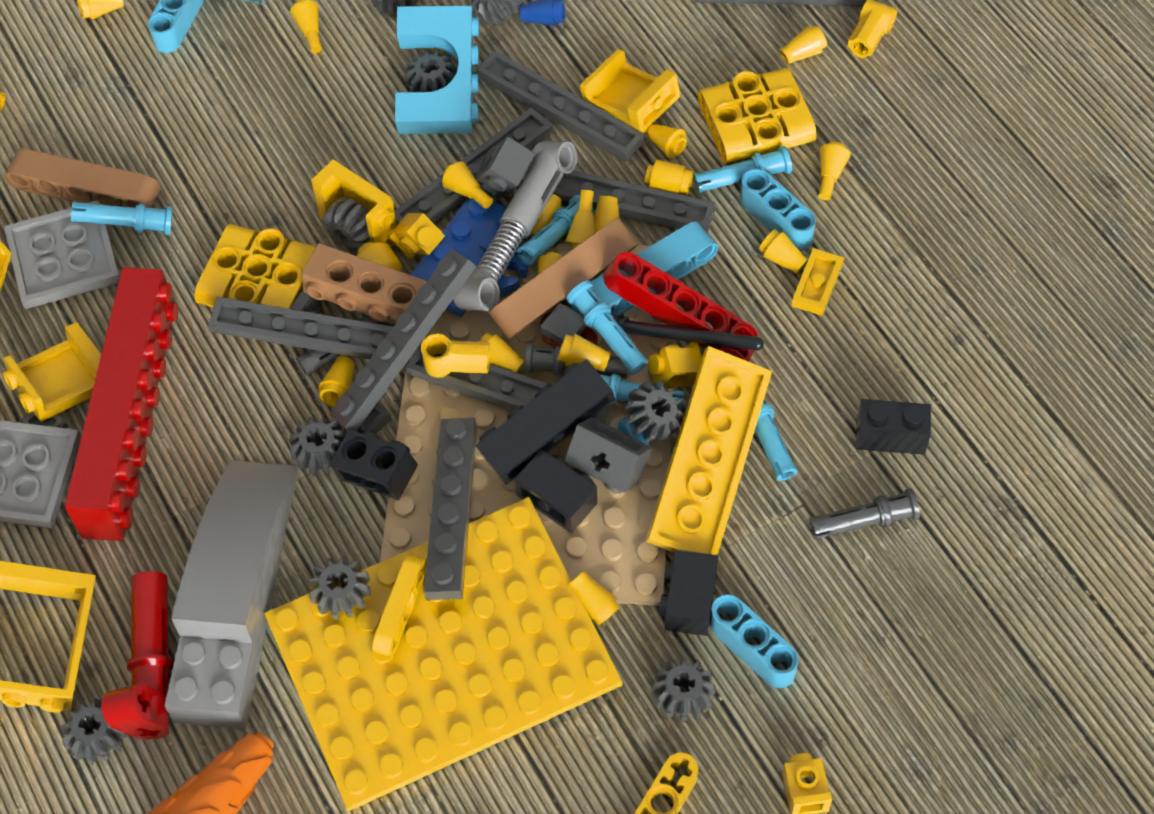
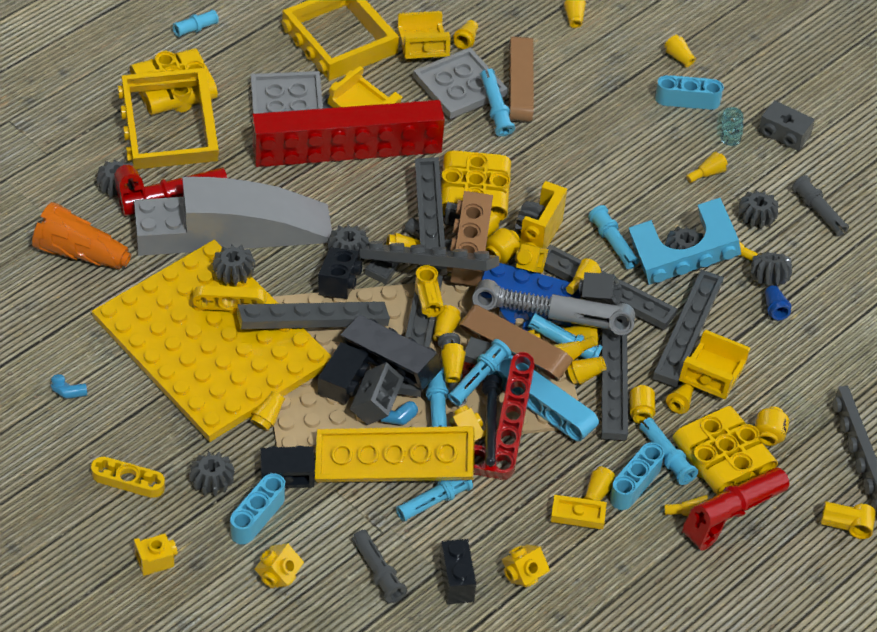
camera: 70 degrees right, 10 degrees down
dark grey gear [623,382,685,441] -> none
yellow cone [779,25,827,65] -> none
none -> yellow brick [254,543,304,588]
none -> yellow brick [501,544,550,587]
none -> medium azure pin [588,205,639,269]
none -> red piece [682,467,790,551]
none -> yellow head [755,406,790,446]

